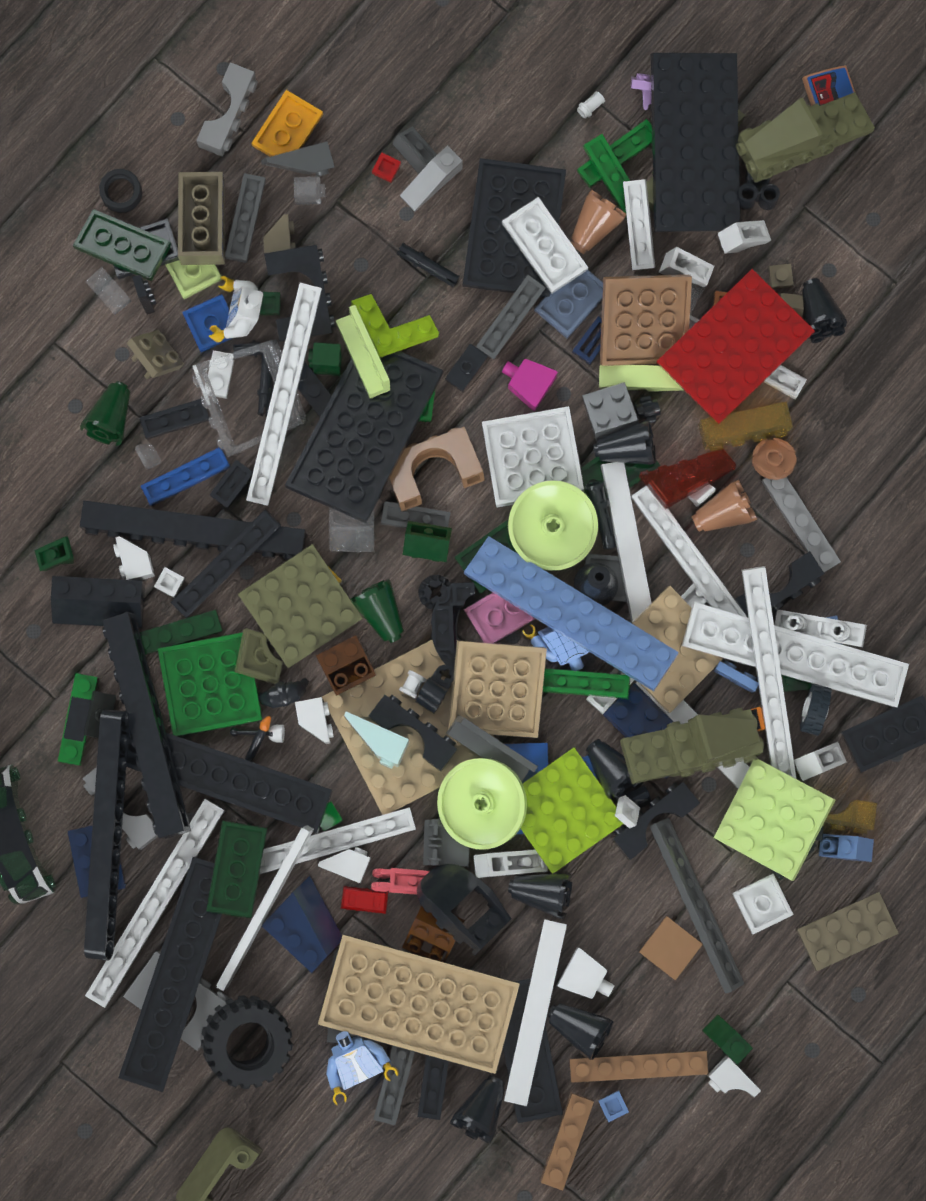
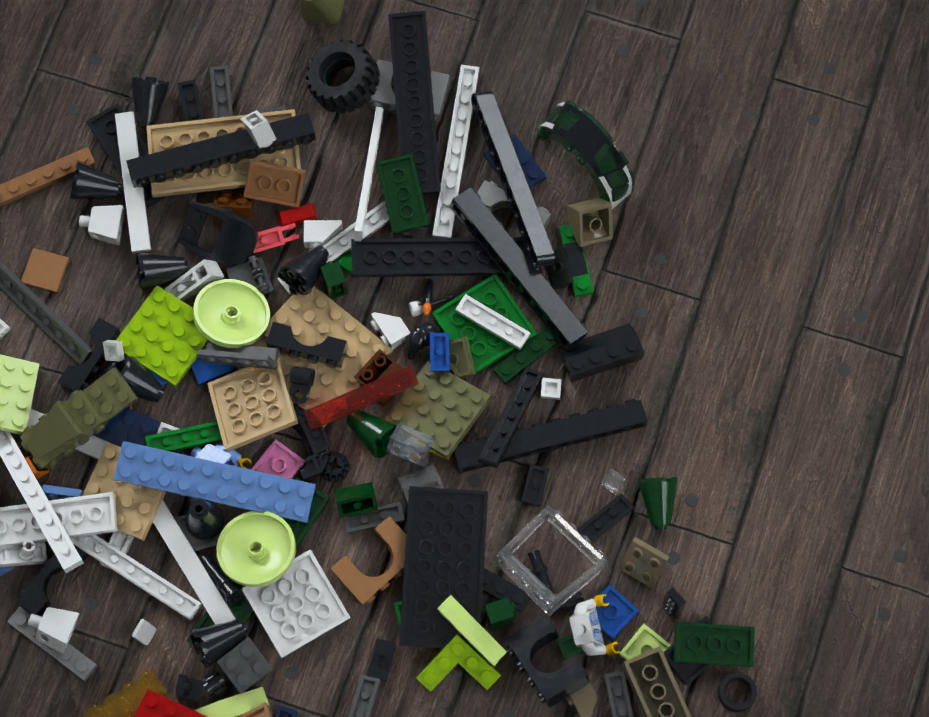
camera: 165 degrees right, 10 degrees down
dark green slope [34,536,74,571] -> none
clear plate [85,267,131,315] -> none
white slope [113,536,155,581] -> none
blue tile [141,447,230,506] -> none
white plate [204,350,235,399] -> none
white plate [246,283,322,506] -> none
dark blue wedge [262,876,342,973] -> none
torso [326,1031,399,1105] -> none
light aqua slope [344,712,409,769] -> none
white bush [399,670,427,699] -> none
dark pink torso [502,359,558,411] -> none
medium nougat arch [540,1092,594,1191] -> none
medium blue plate [598,1091,629,1122] -> none
clear red wing [639,449,736,510] -> none
nougat cone [692,479,757,532] -> none
nougat tile [752,438,797,480] -> none
none -> white torso [28,607,79,654]
none -> black brick [126,113,316,188]
none -> black slope [175,674,204,701]
none -> white slope [241,110,276,148]
none -> medium nougat tile [243,160,306,207]
none -> black cone [278,245,329,296]
none -> clear red plate [304,365,419,430]
none -> dark green brick [321,261,348,299]
none -> clear slope [387,424,435,467]
none -> blue plate [429,333,450,372]
none -> white plate [455,294,530,350]
none -> dark tan slope [567,198,613,247]

